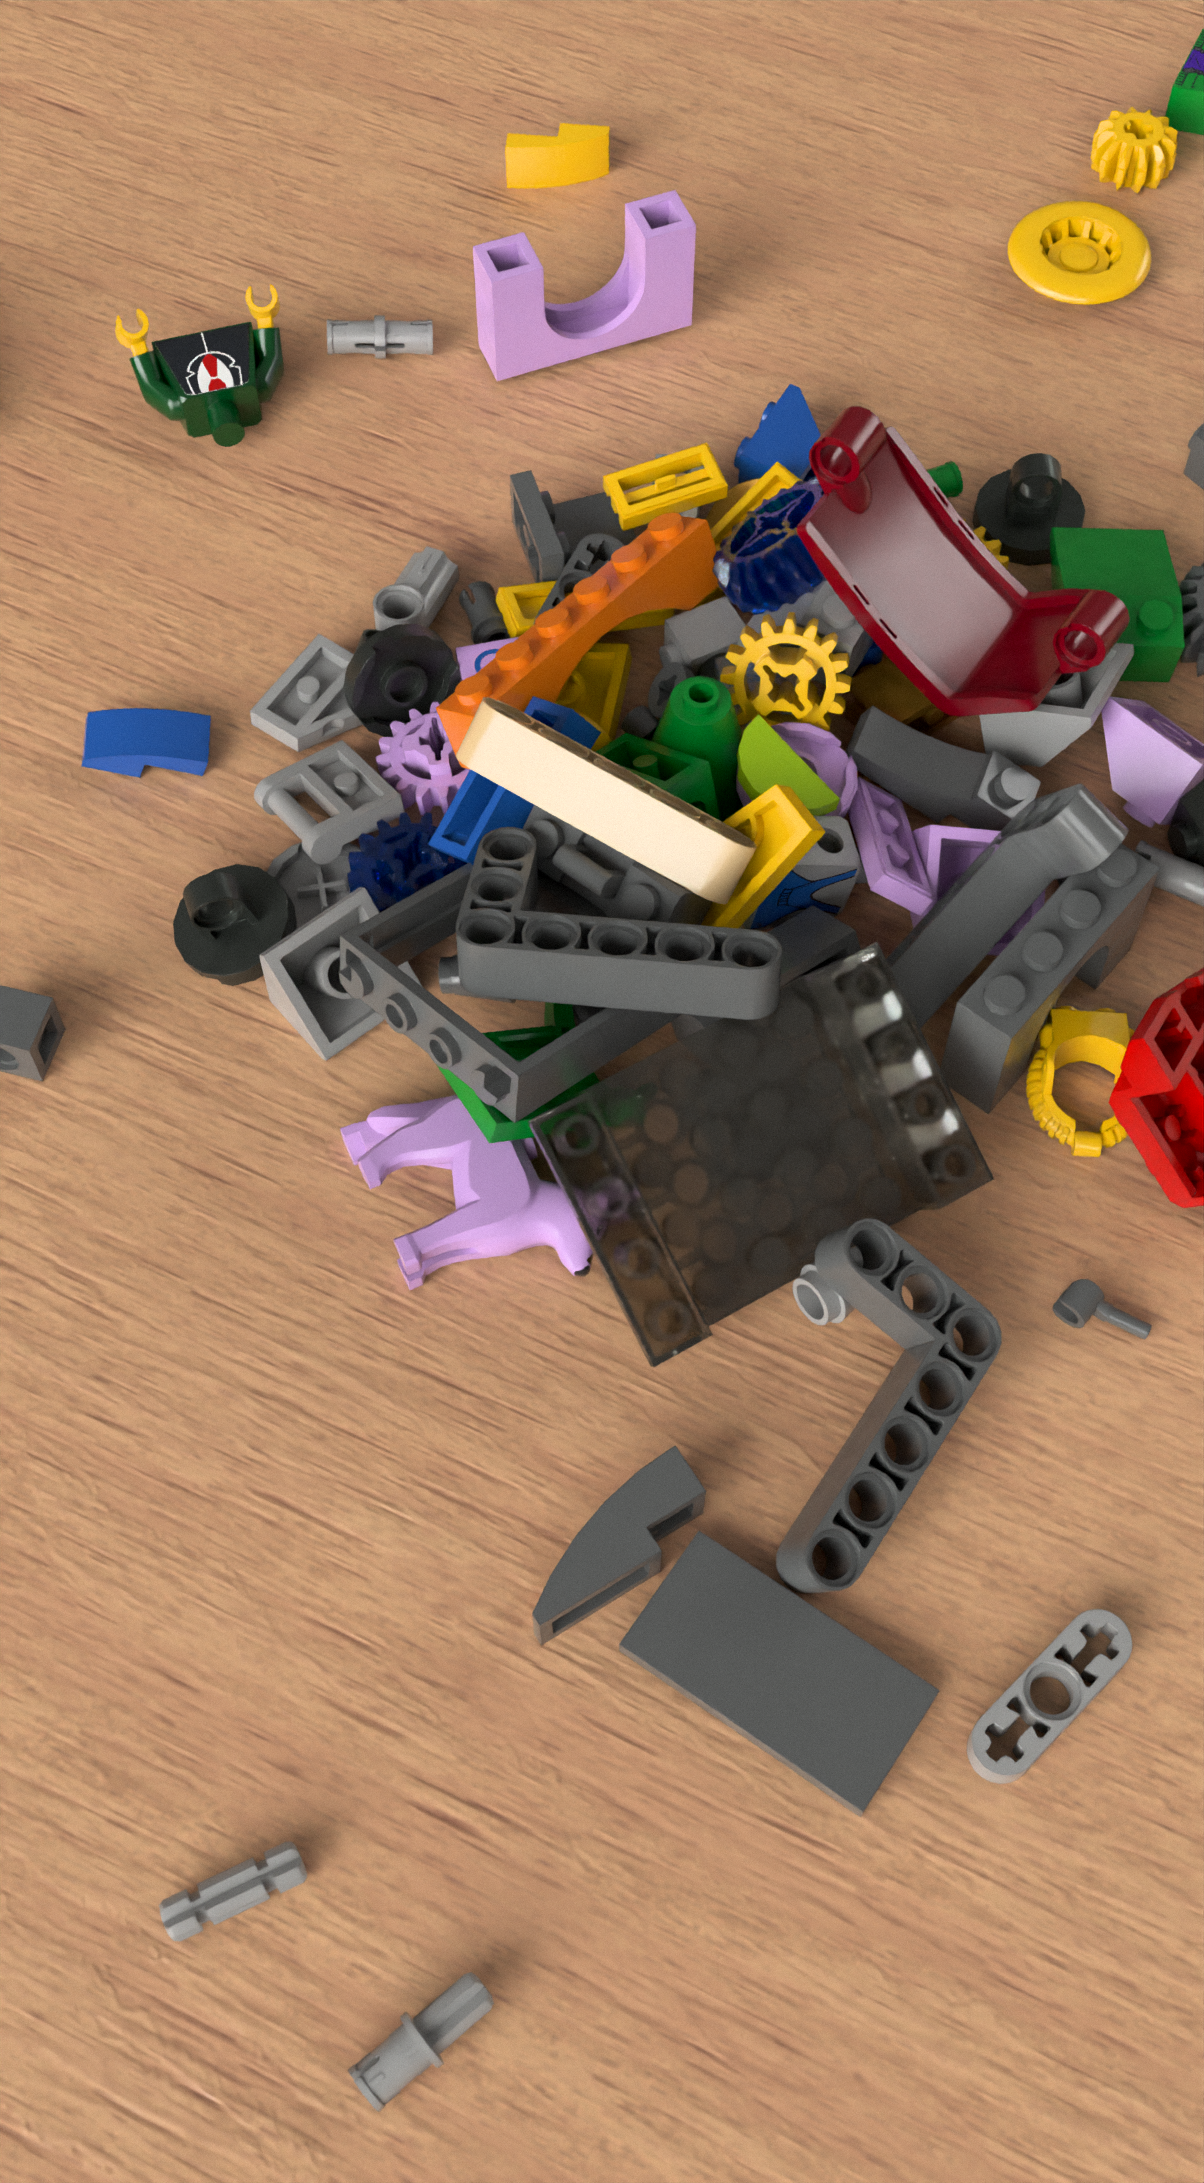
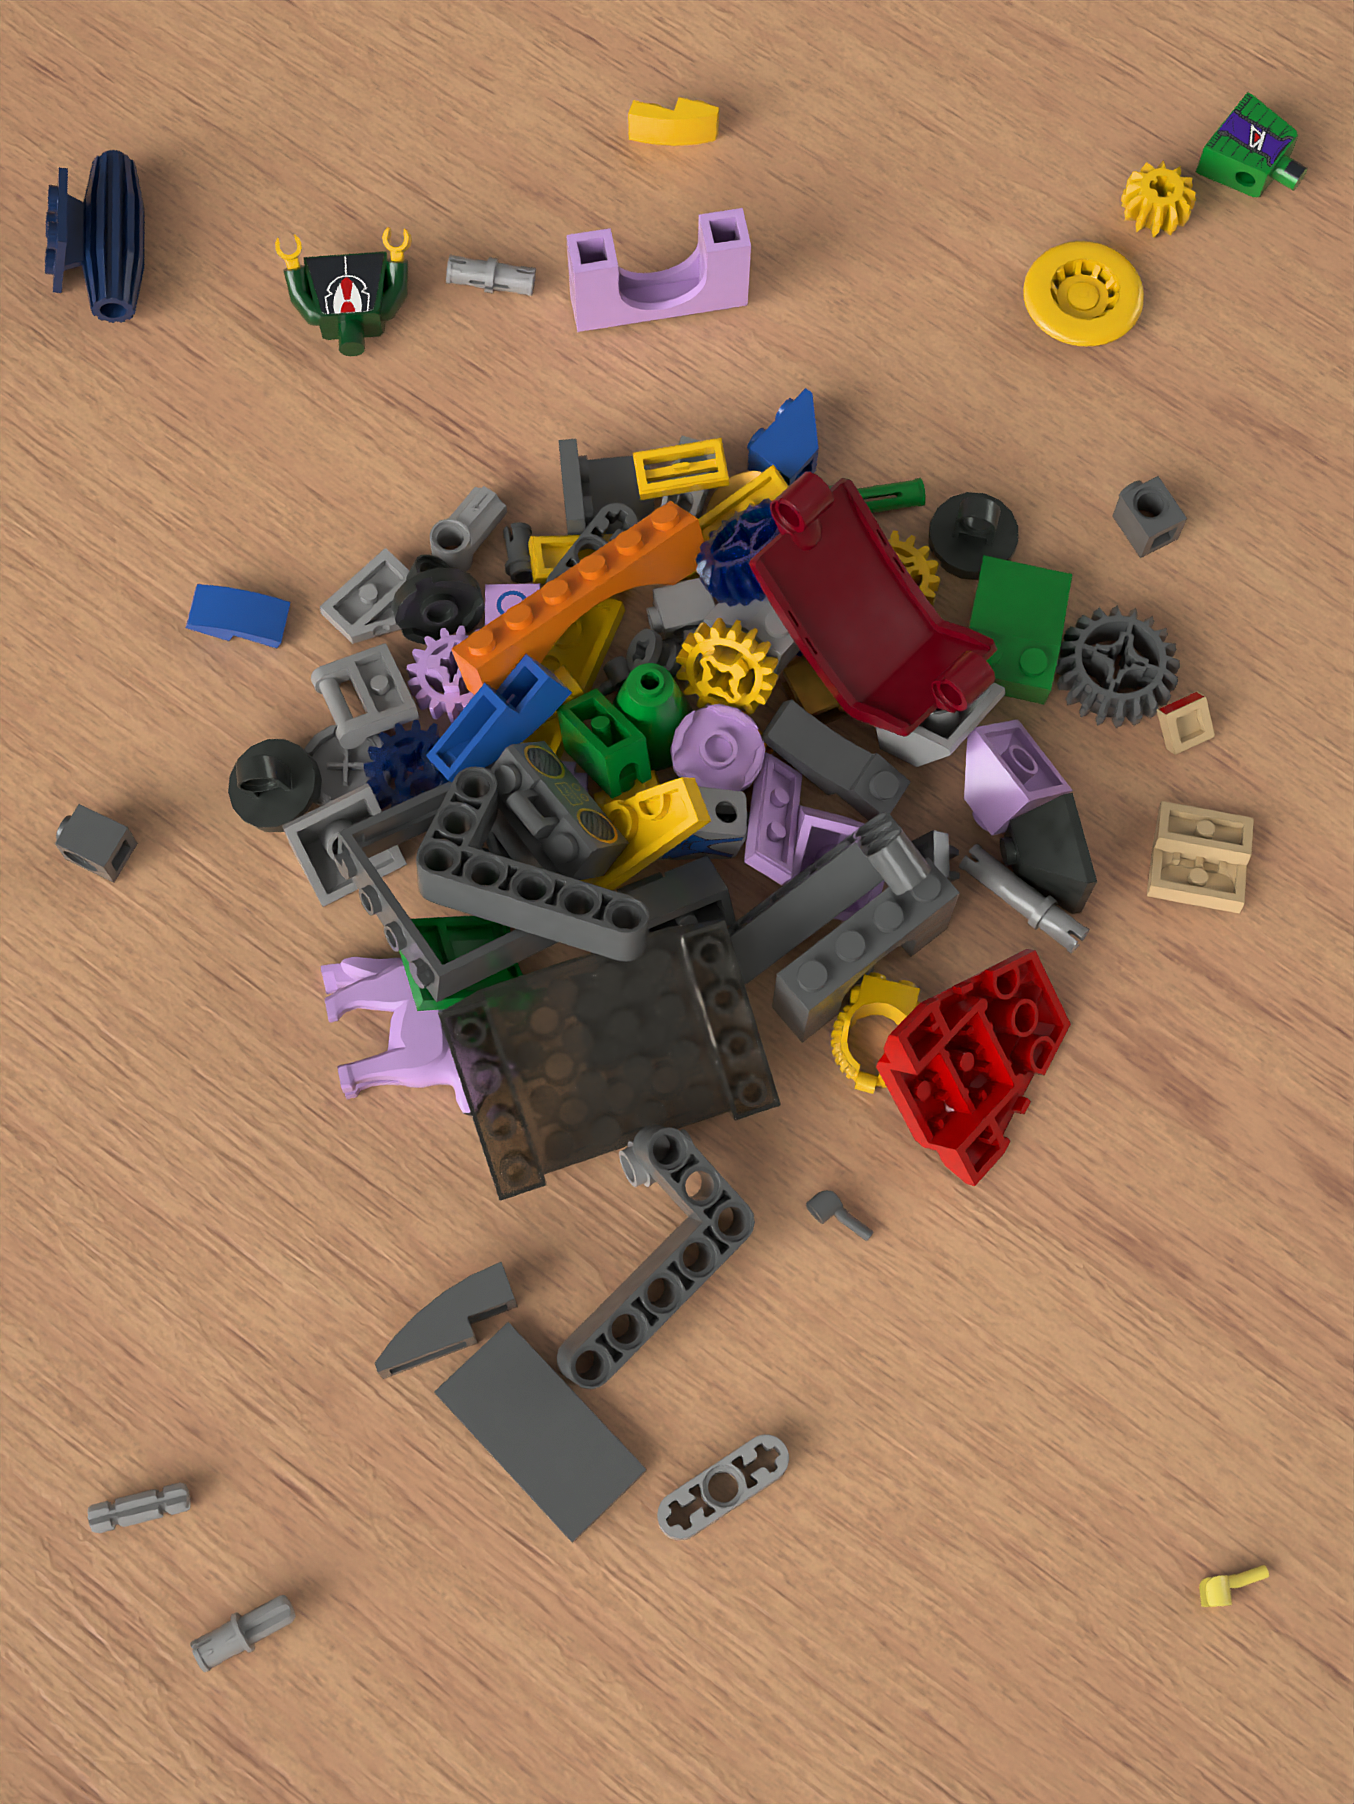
camera: 10 degrees right, 10 degrees up
beam [456,697,757,904] -> none
lime tile [737,714,840,816] -> none

